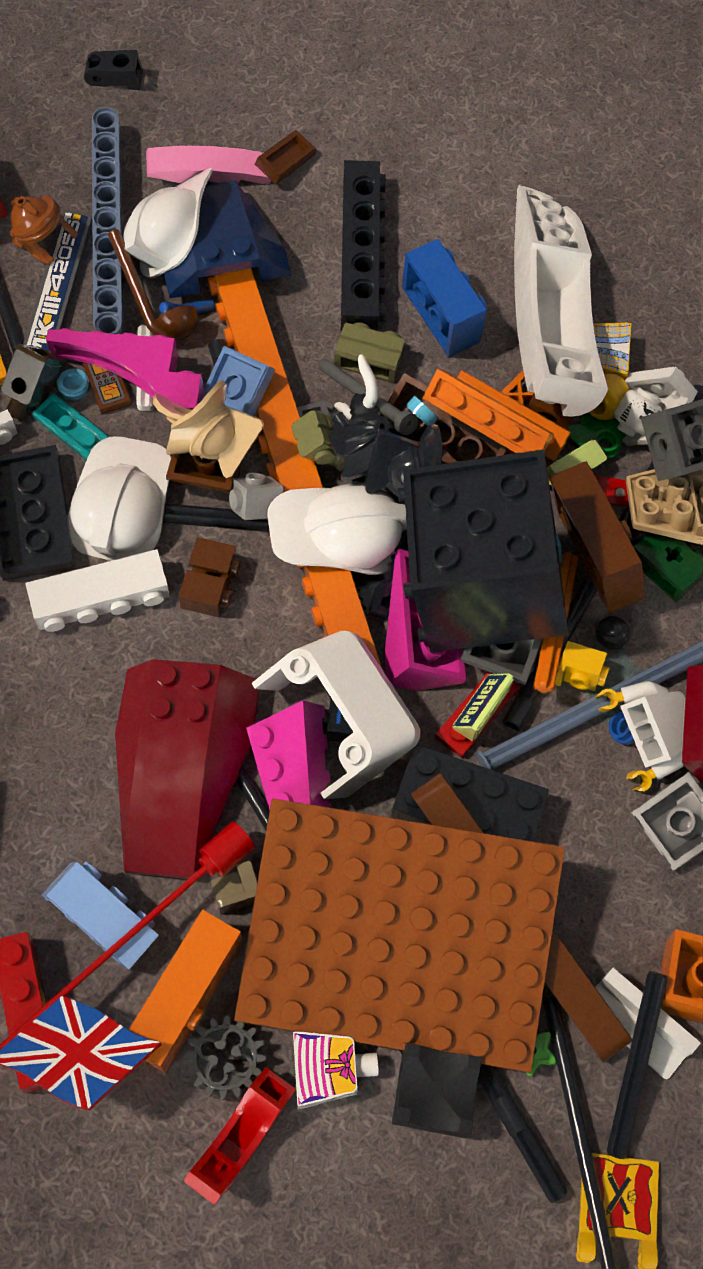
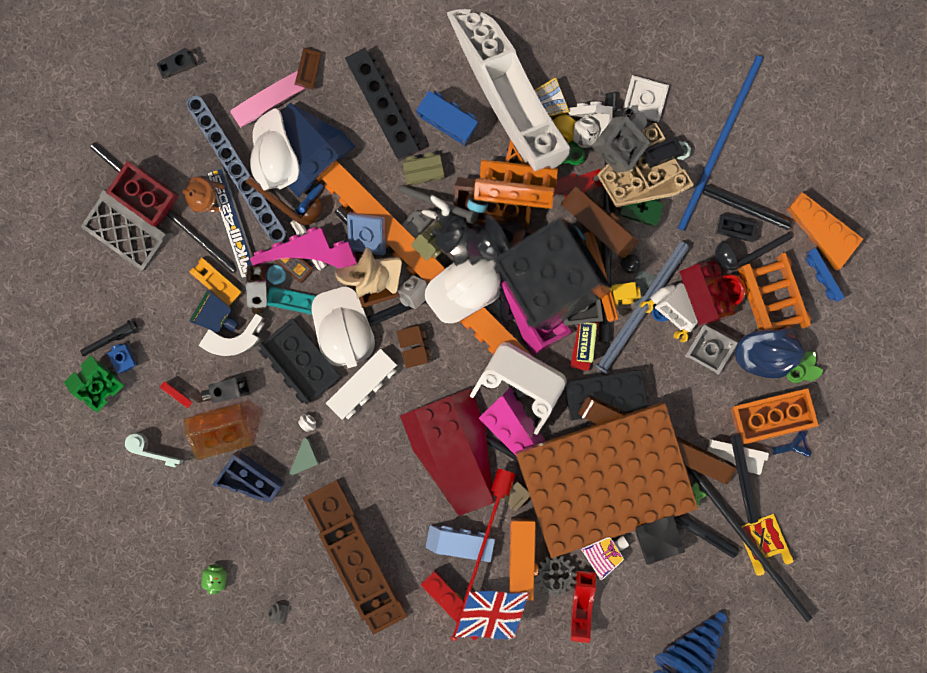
camera: 25 degrees left, 20 degrees up
yellowish green slope [547,439,607,485] -> none

